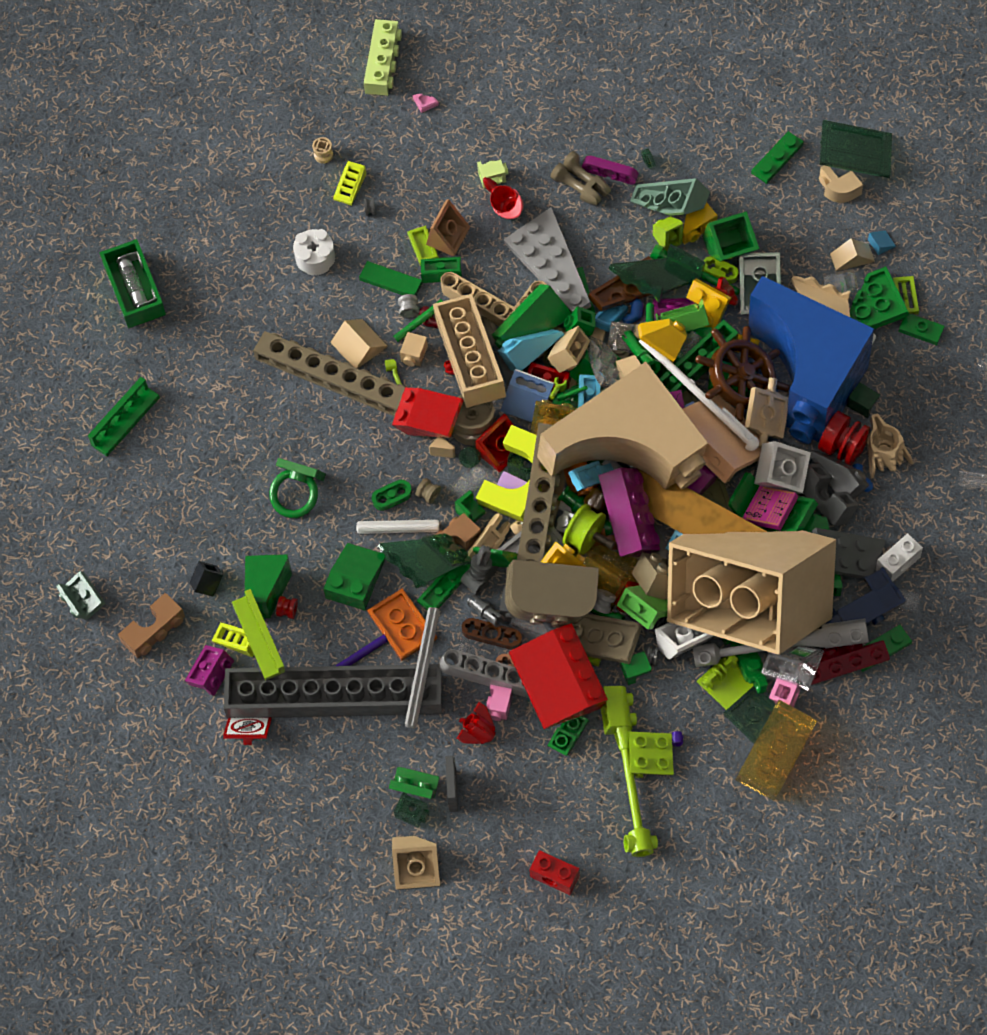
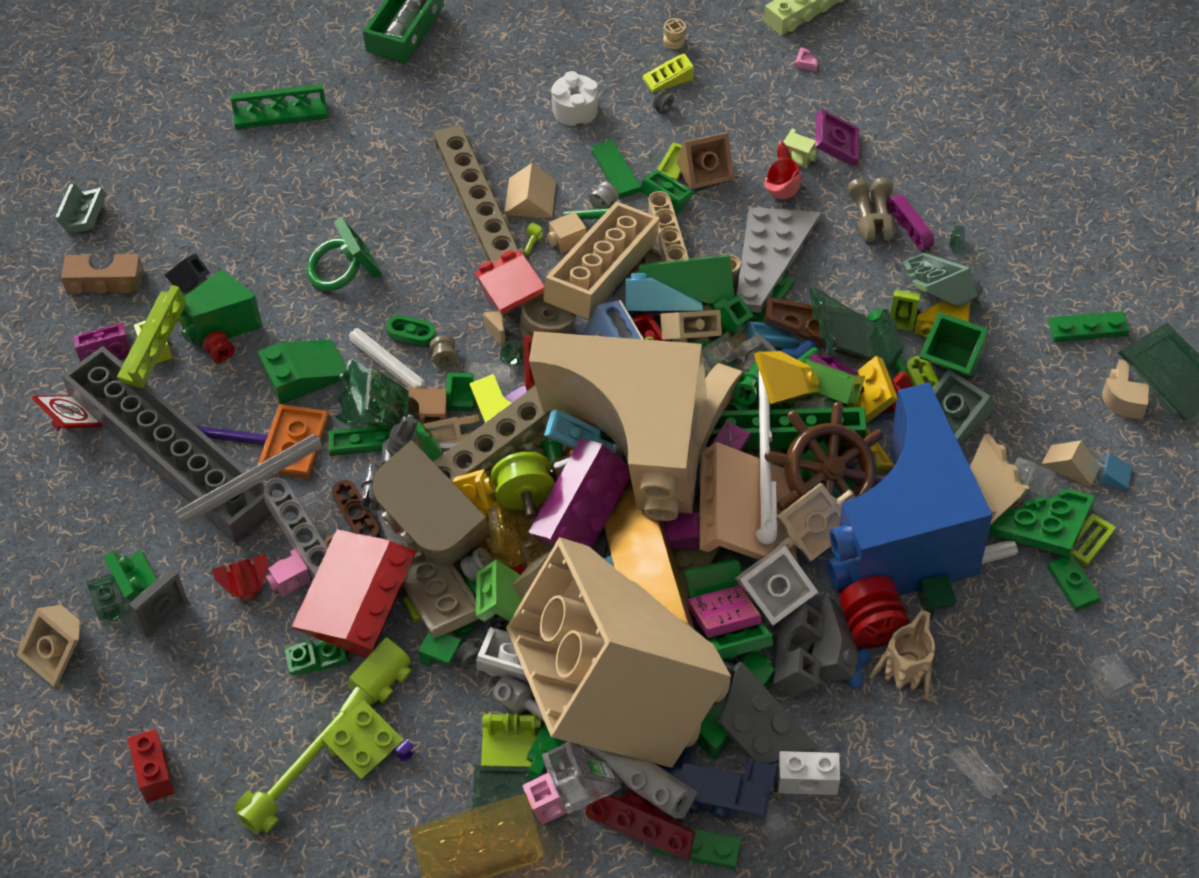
camera: 40 degrees right, 10 degrees down
none -> magenta plate [815,109,859,166]

